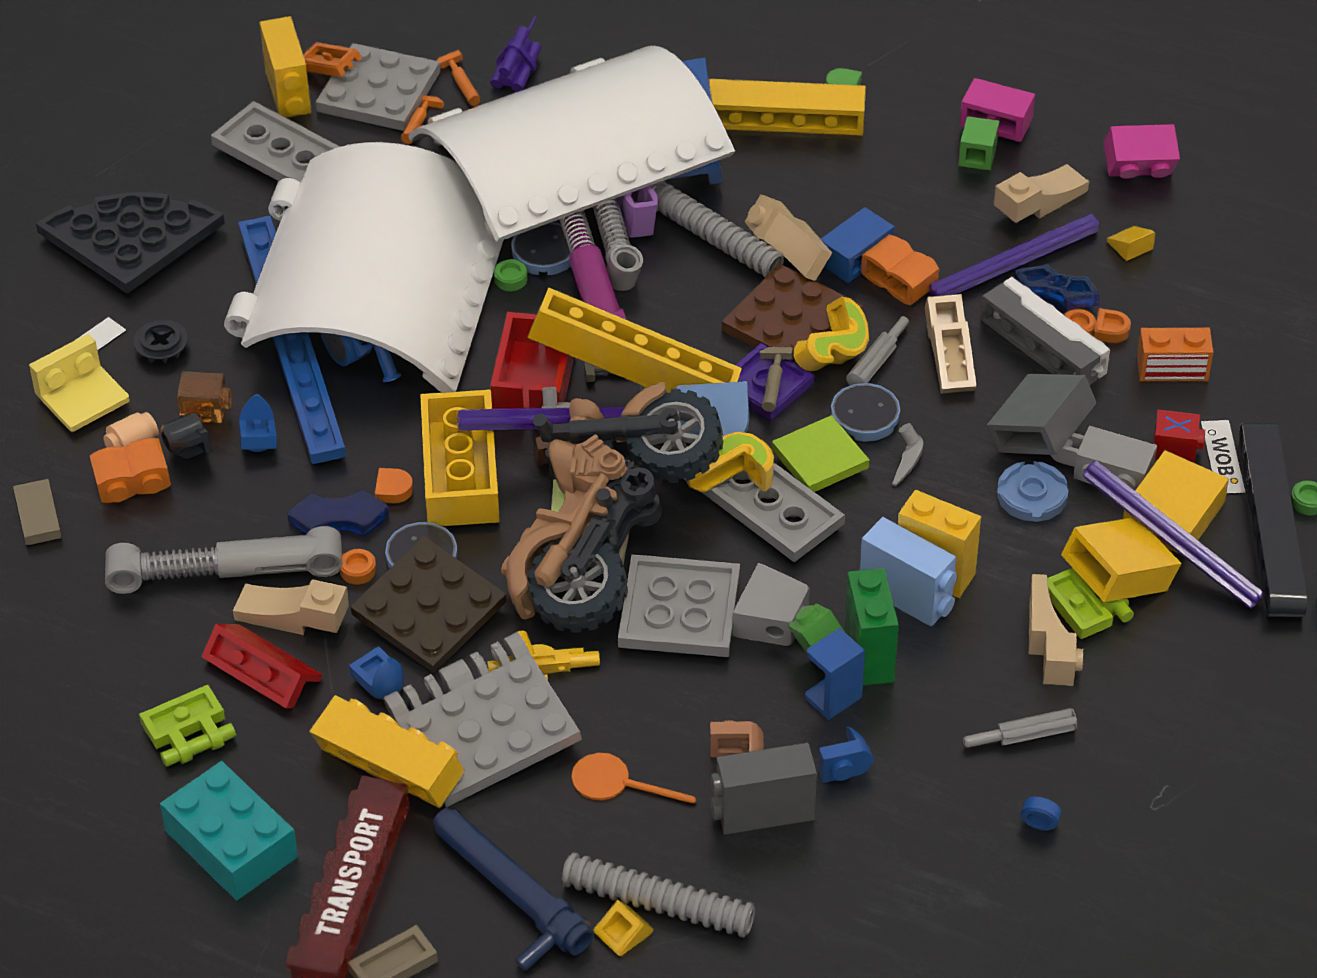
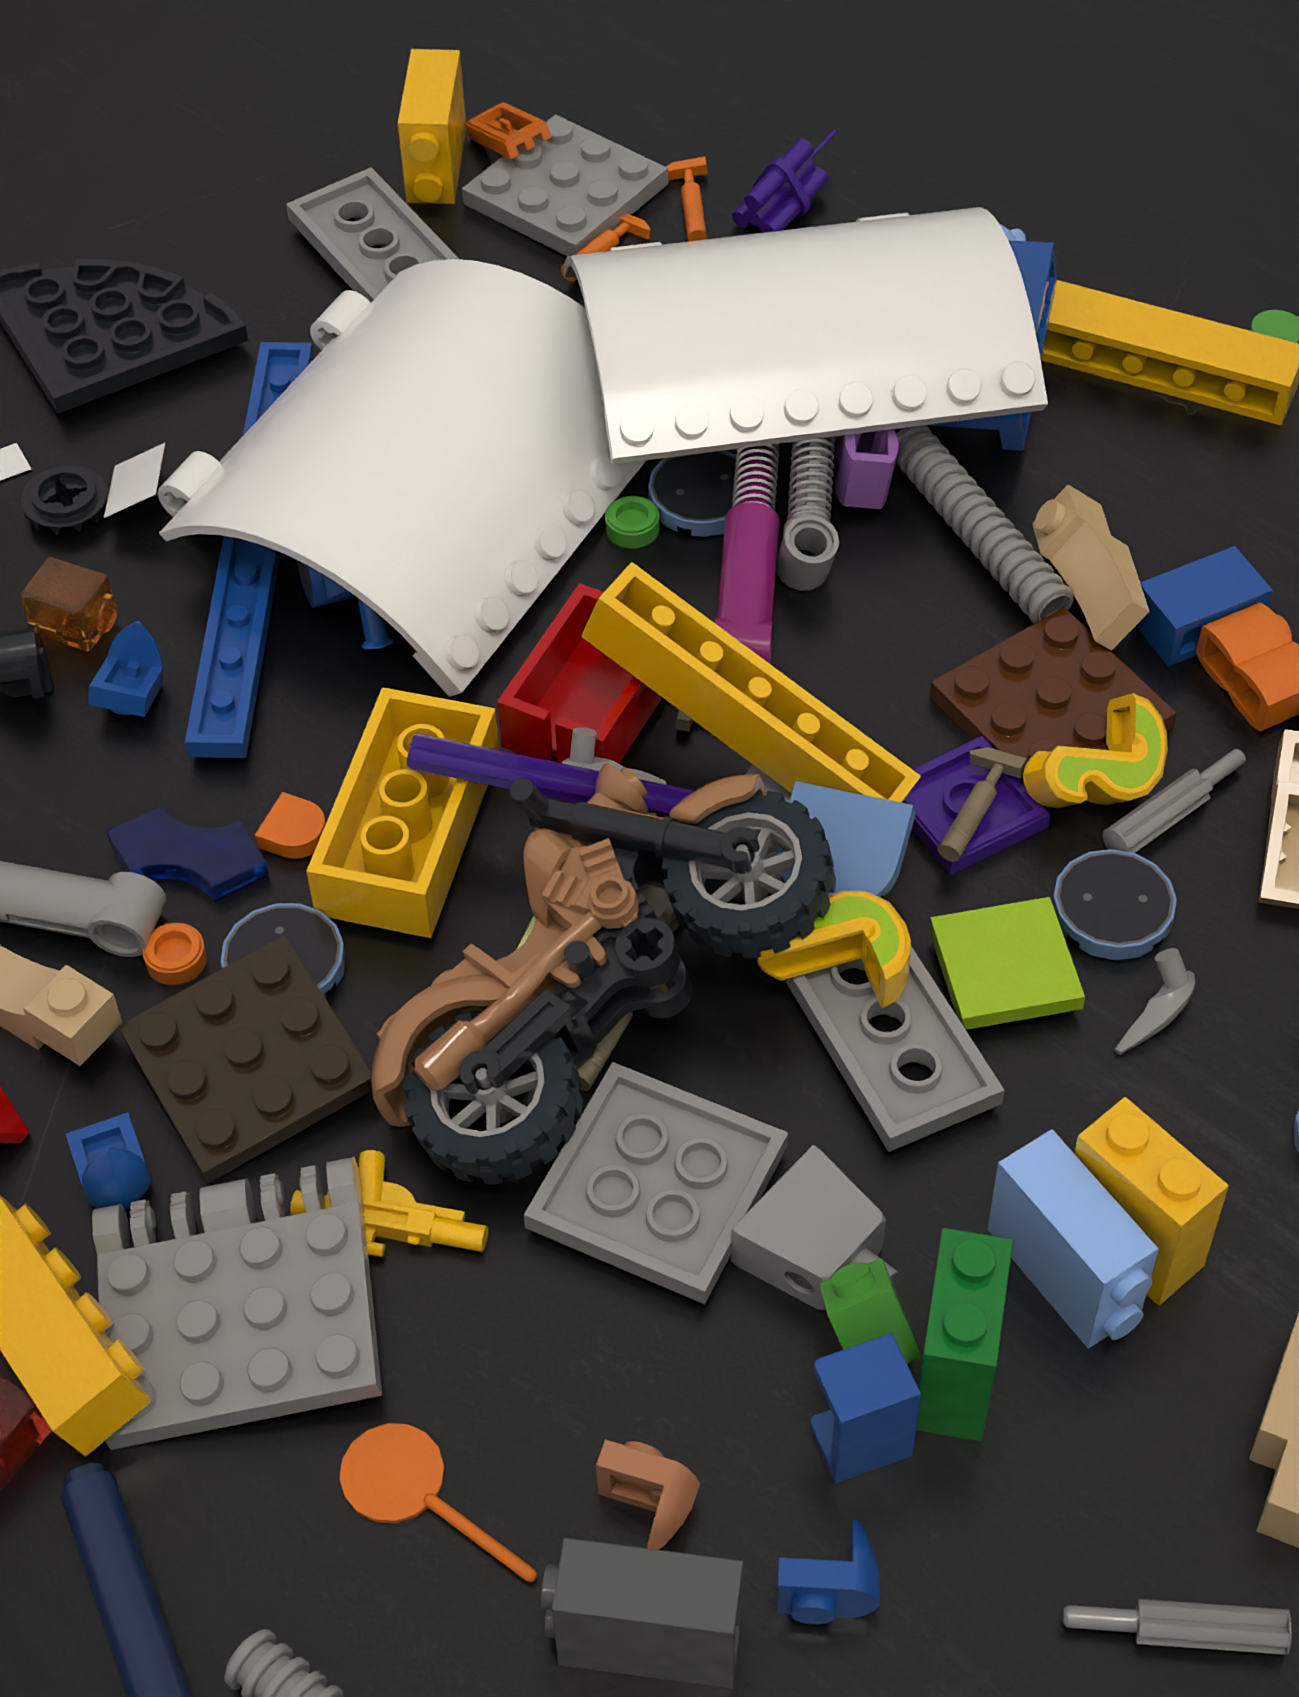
camera: 20 degrees right, 5 degrees up
none -> white sticker [104,443,165,518]

